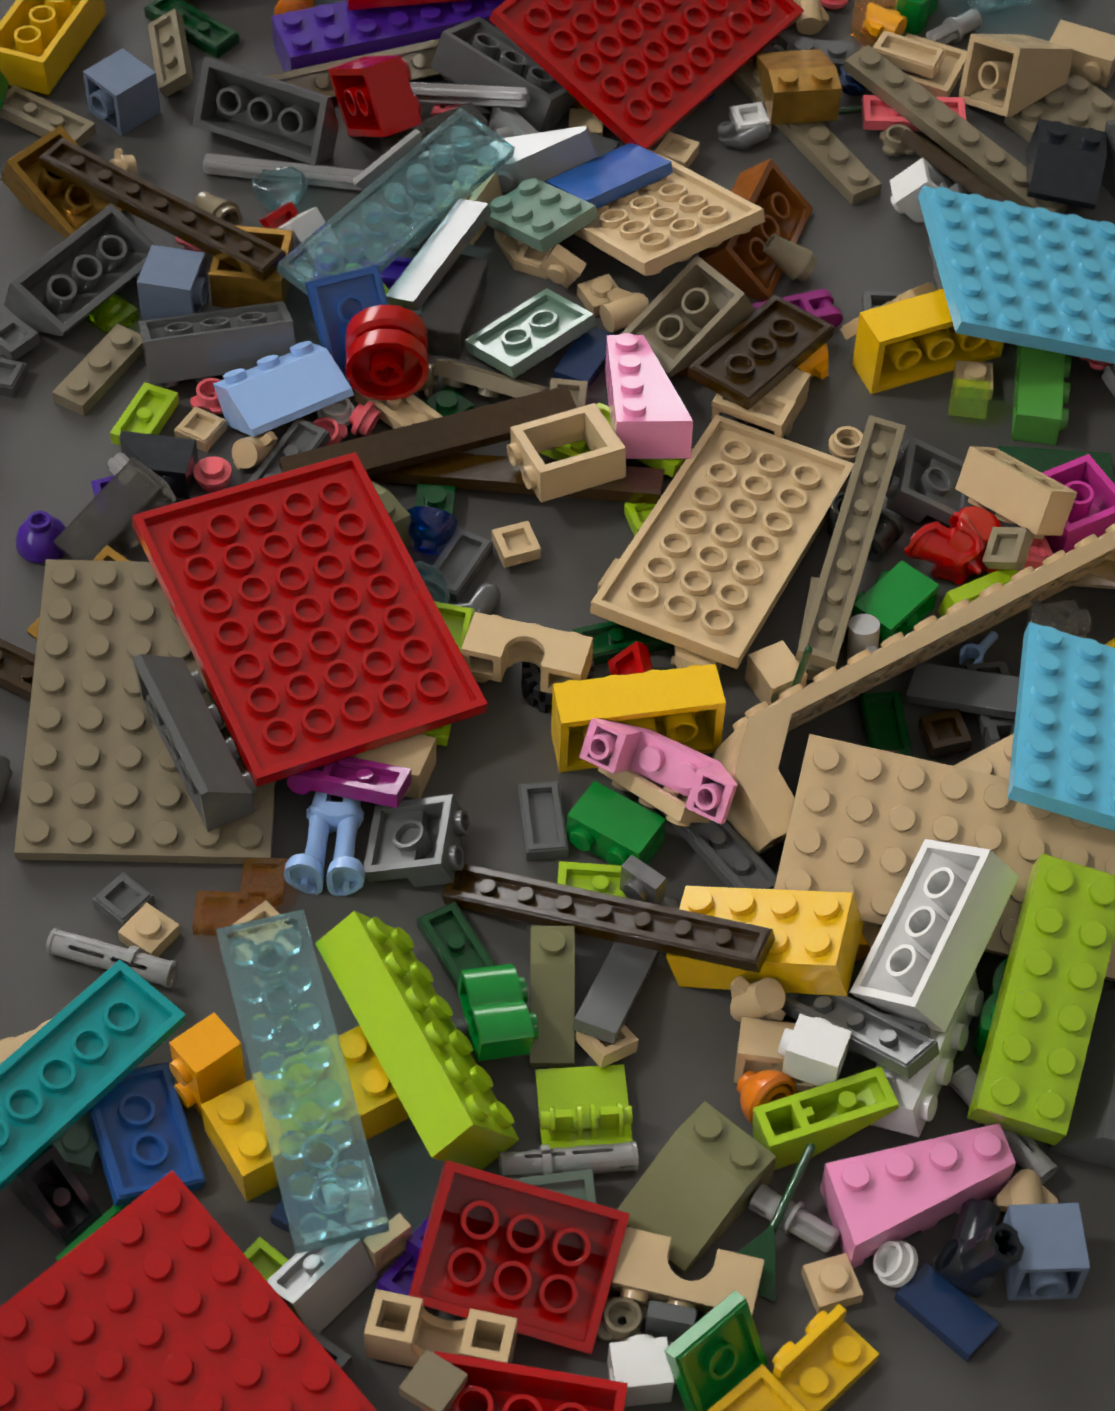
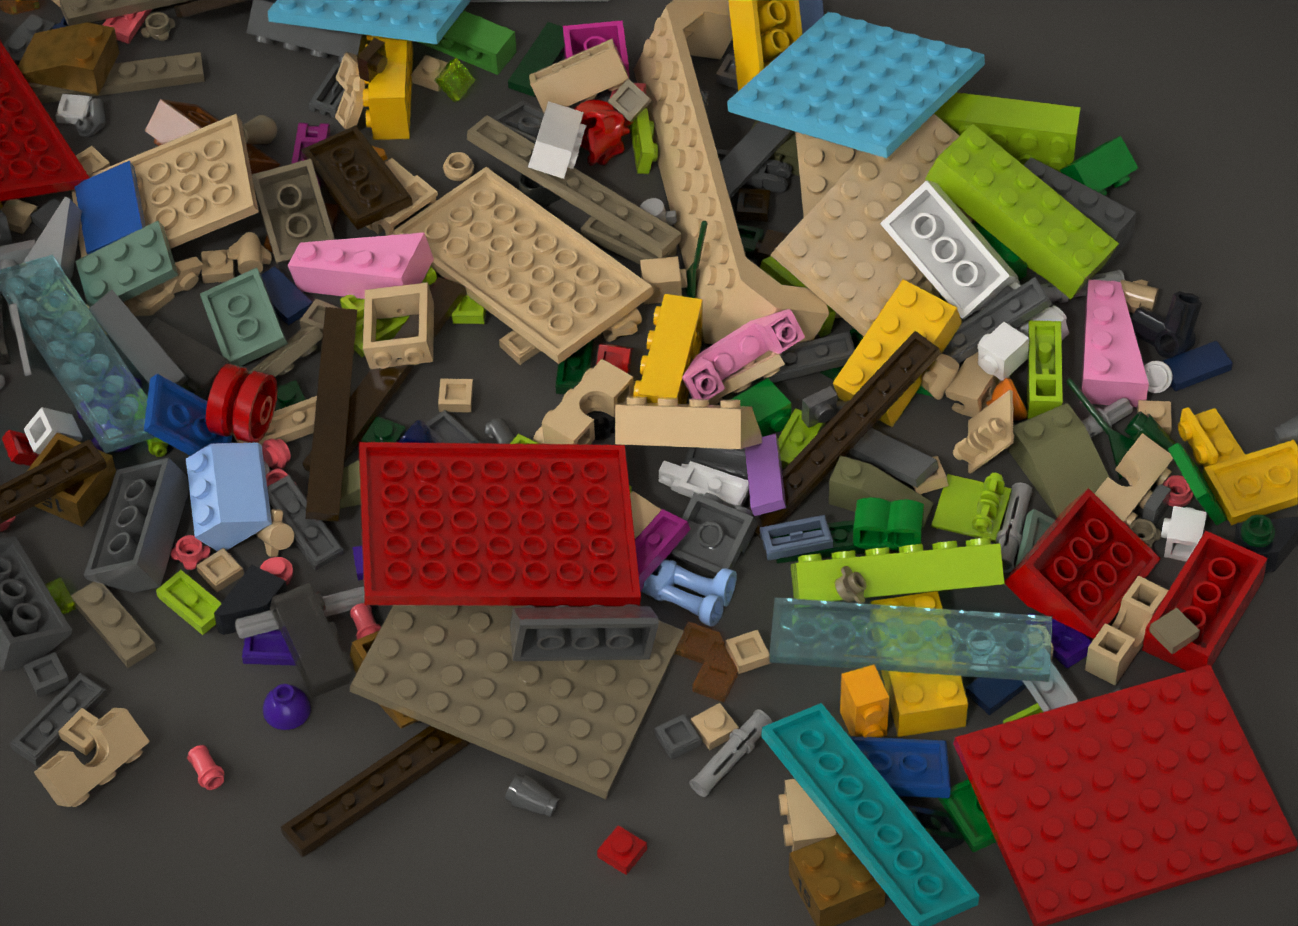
camera: 65 degrees left, 0 degrees up
sand blue head [137,245,209,321] -> none
green brick [851,560,939,648] -> none
white slope [890,158,954,222] -> none
sand blue head [1002,1203,1090,1301] -> none
none -> dark brown plate [357,38,387,83]
none -> white brick [528,101,586,179]
none -> tan slope [615,396,762,449]
none -> white hinge [658,461,749,508]
none -> medium lavender tile [745,434,786,516]
none -> sand blue tile [760,515,833,561]
none -> dark tan plate [835,566,867,604]
none -> tan hinge [953,390,1014,474]
none -> dark green cone [1124,411,1175,452]

